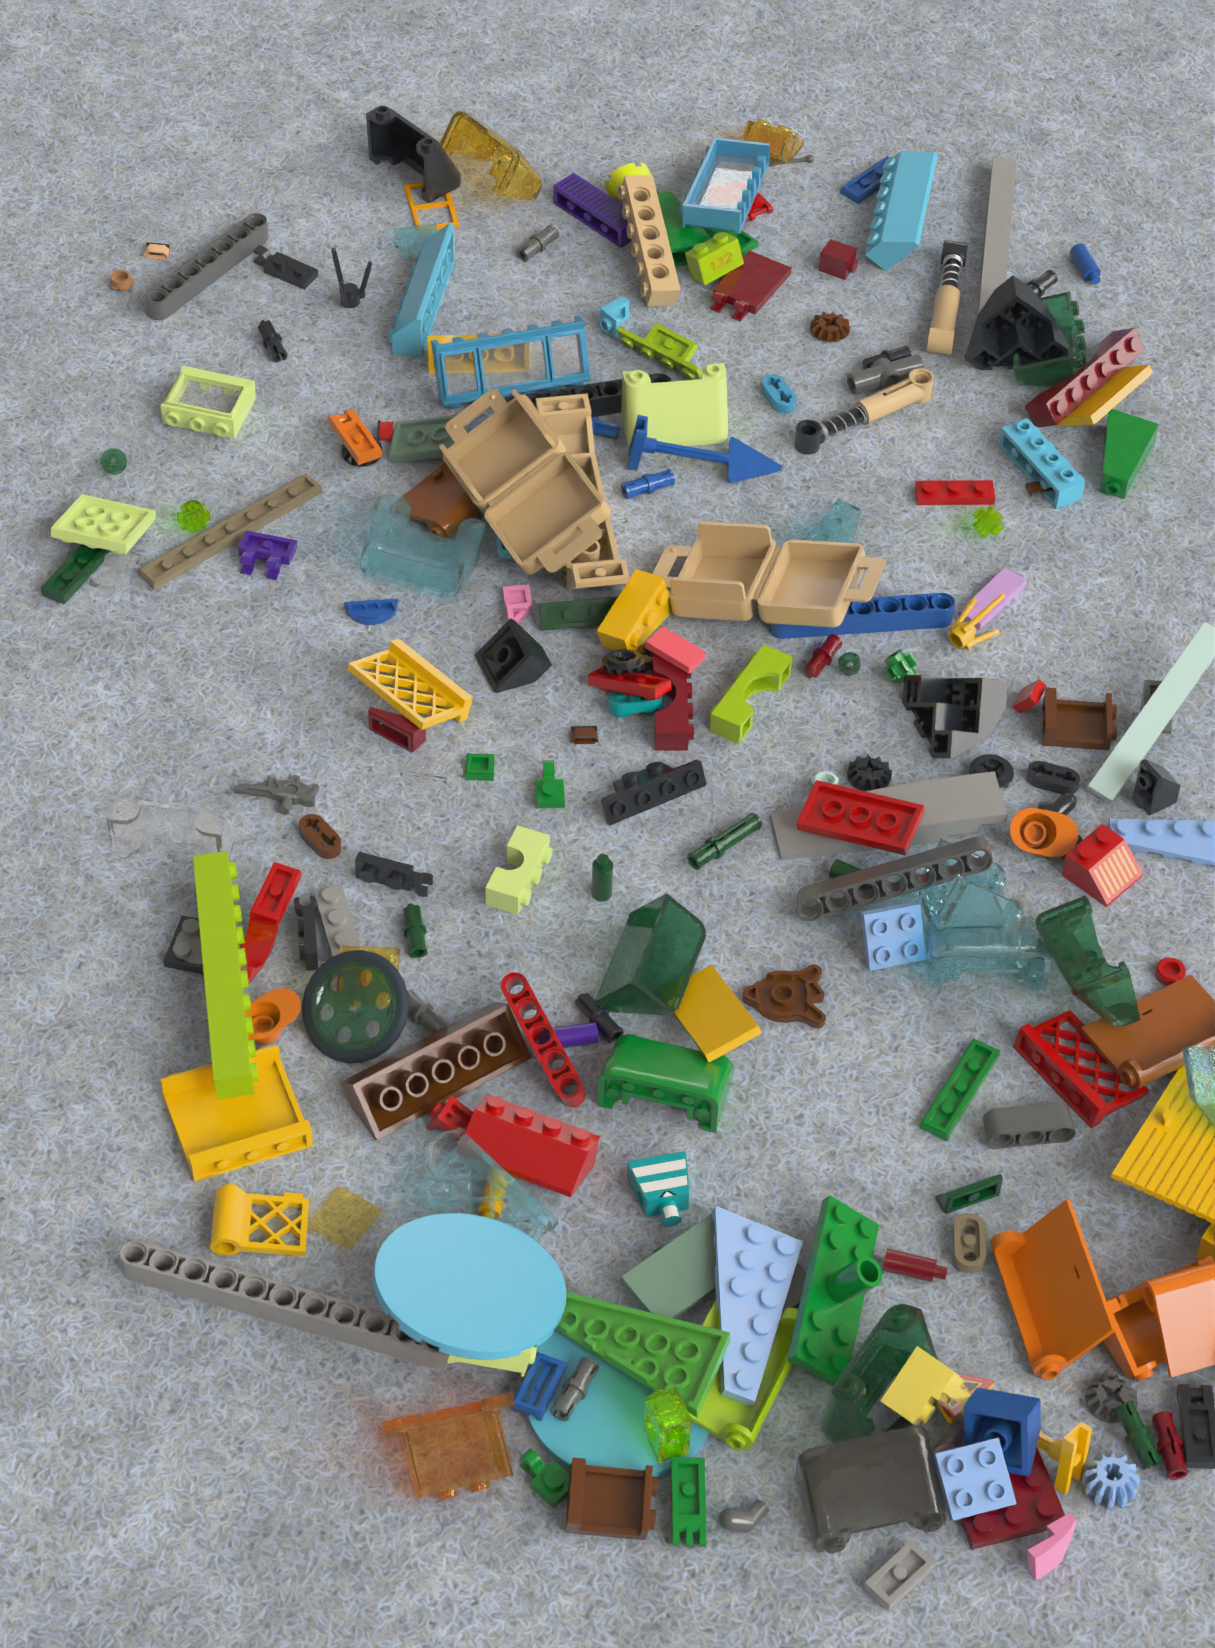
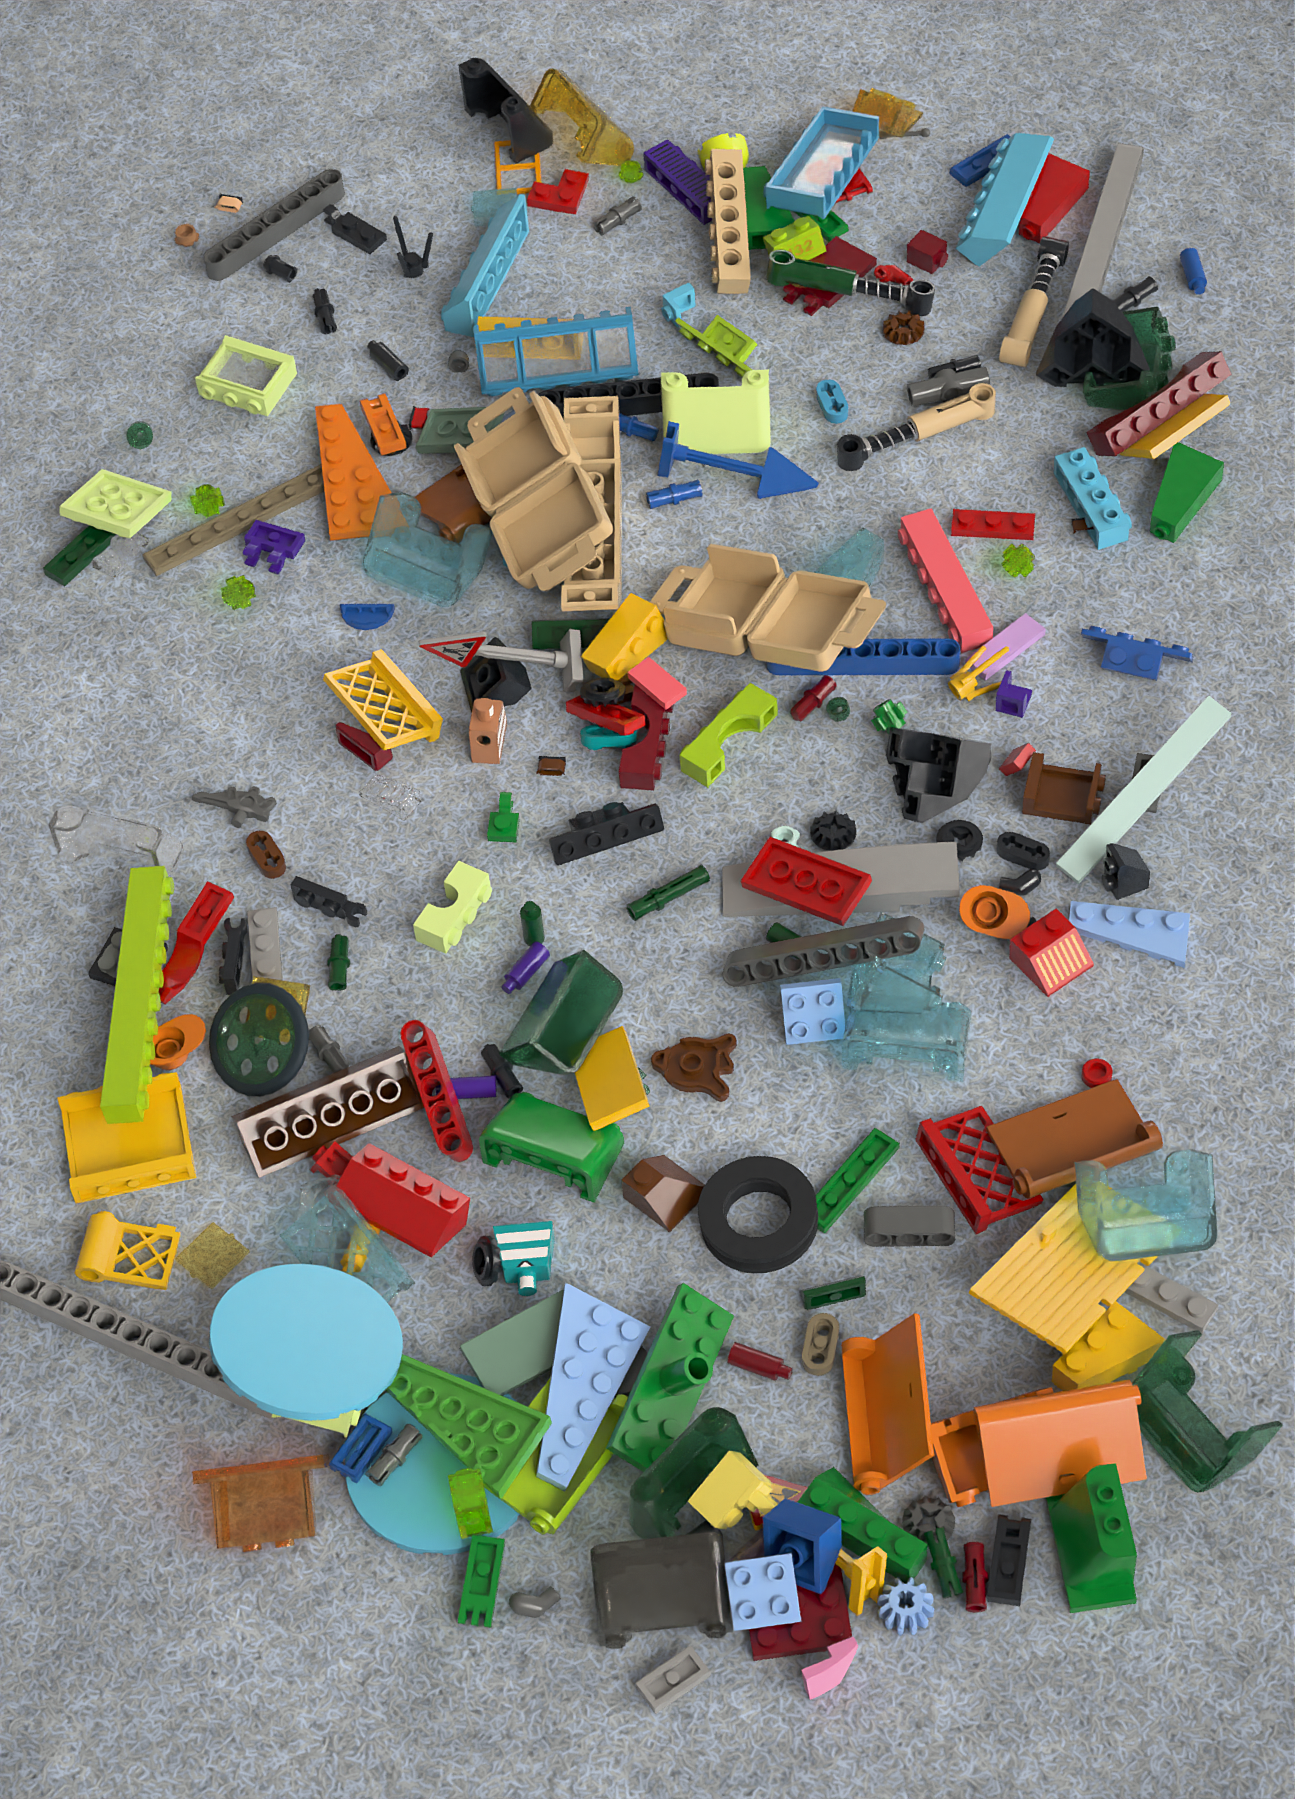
camera: 15 degrees right, 5 degrees up
green tile [465,753,495,781] -> none
bright pink slope [502,584,533,624] -> none
green plate [520,1448,569,1508] -> none
reddish brown panel [565,1457,658,1540] -> none
clear green windscreen [1035,895,1141,1027] -> none
none -> clear neon green gear [221,575,256,610]
none -> black pin [263,255,298,282]
none -> orange wing [315,404,411,541]
none -> black cylinder [367,340,409,381]
none -> light grey piece [419,629,583,692]
none -> dark grey hinge [448,350,469,373]
none -> nougat torso [469,698,507,764]
none -> black gear [472,1236,502,1286]
none -> dark purple cylinder [501,942,550,994]
none -> red plate [527,169,589,215]
none -> clear neon green plate [619,160,643,183]
none -> reddish brown slope [621,1155,705,1232]
none -> black tyre [698,1156,819,1273]
none -> piece [766,250,935,316]
none -> green wedge [797,1467,927,1584]
none -> red arm [874,265,913,286]
none -> coral brick [898,508,993,653]
none -> dark purple panel [996,670,1032,718]
none -> red slope [1018,153,1090,244]
none -> blue bracket [1081,626,1194,681]

